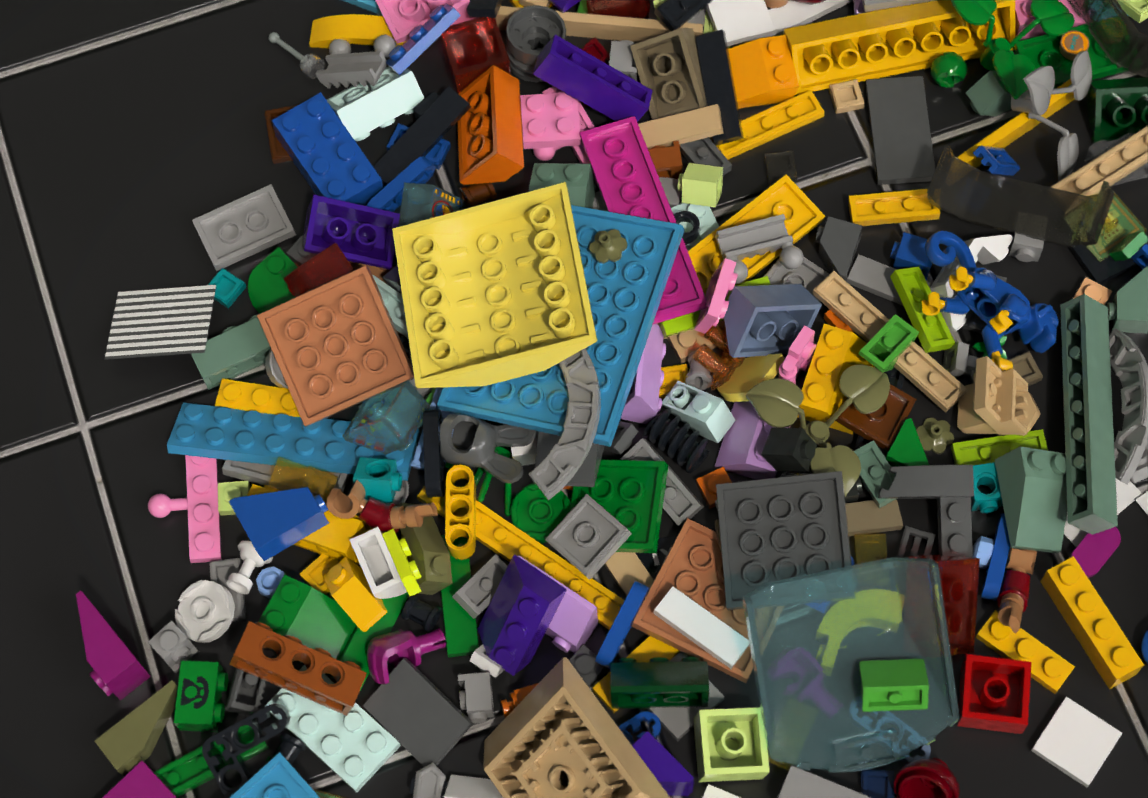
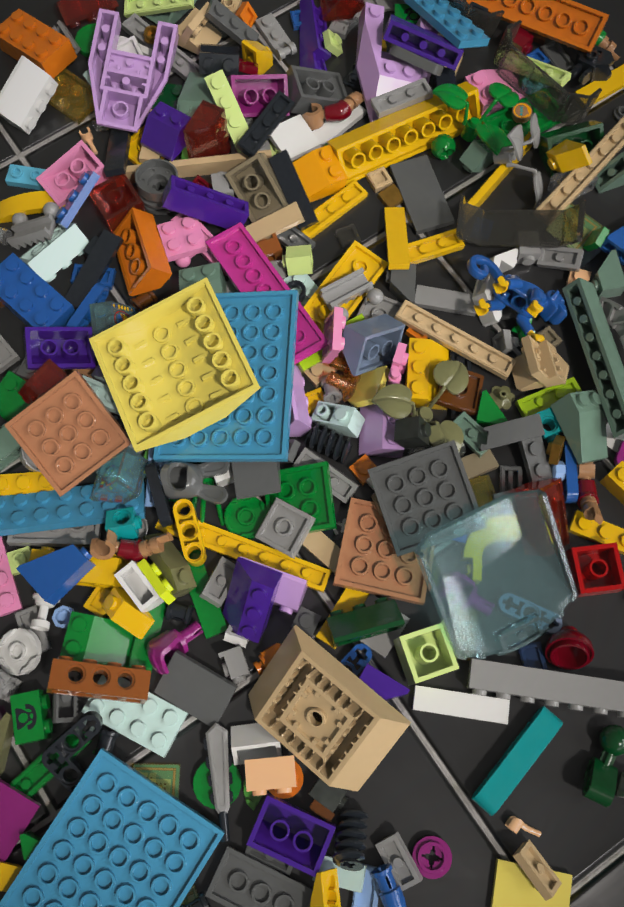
camera: 20 degrees left, 5 degrees up
clear yellow slope [267,457,338,505] -> none
light grey tile [529,348,601,501] -> none
olive plant [589,229,628,263] -> none
blue beam [595,581,650,668] -> none
white tile [653,586,750,669] -> none
bright green slope [859,314,919,373] -> none
bright green panel [859,659,929,712] -> none
blue brick [890,232,932,280] -> none
lime plate [890,267,955,353] -> none
blue tile [973,146,1021,176] -> none
none -> pearl gold tile [377,183,403,207]
none -> yellow tile [384,207,410,270]
none -> light grey plate [537,245,584,272]
none -> yellow slope [546,139,593,173]
none -> pearl gold plate [546,435,565,465]

